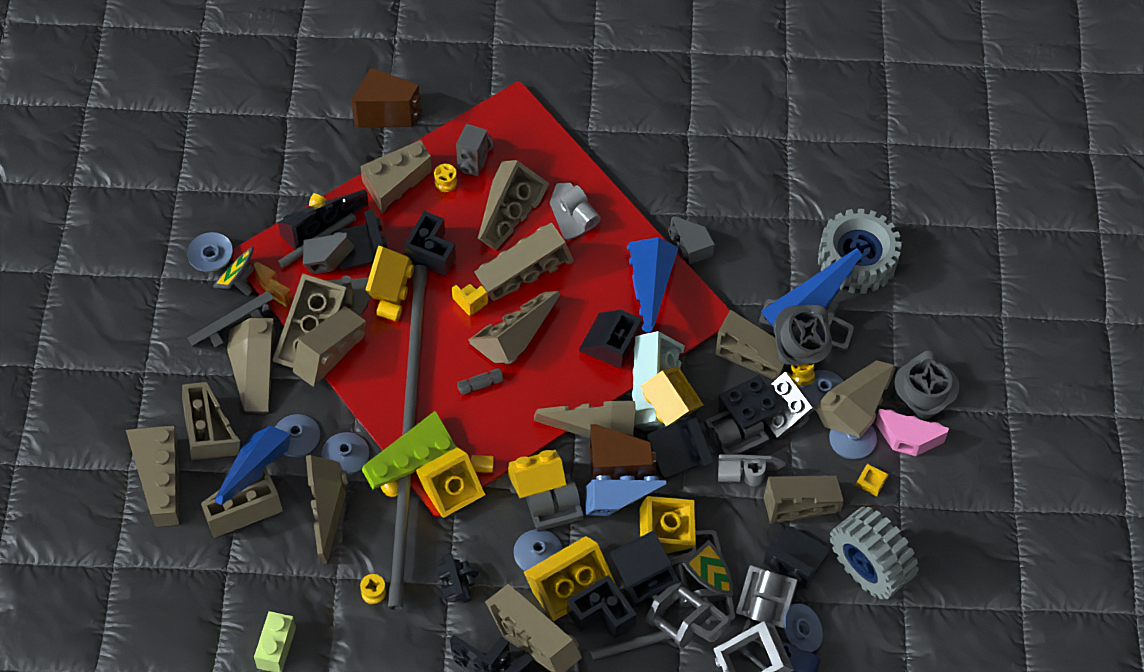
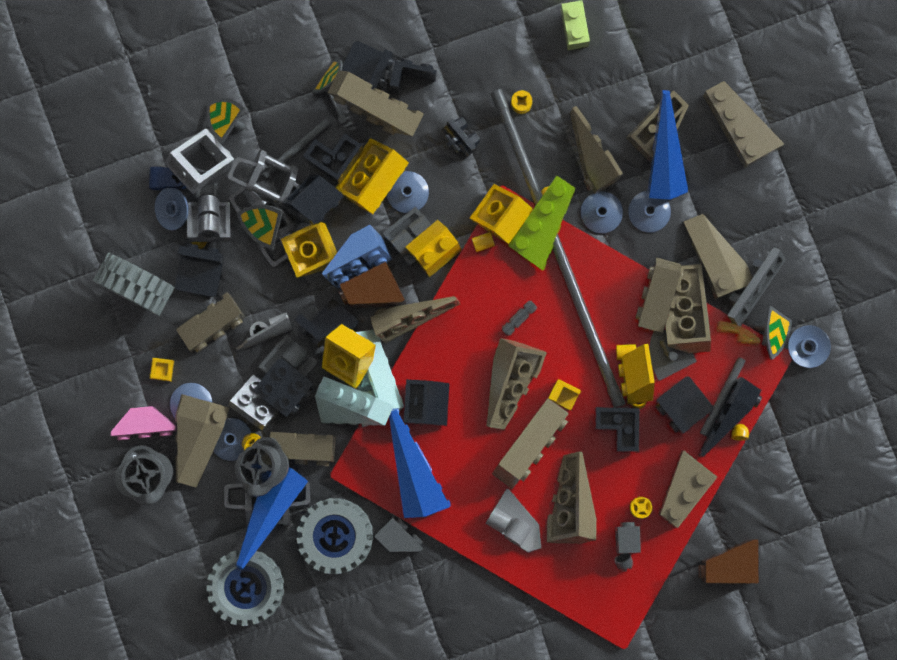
camera: 165 degrees right, 25 degrees up
dark tan wedge [182,382,240,461] -> none
dark grey slope [303,232,355,274] -> none
none -> light grey wheel [297,498,374,574]
none -> light aqua wedge [315,377,394,425]

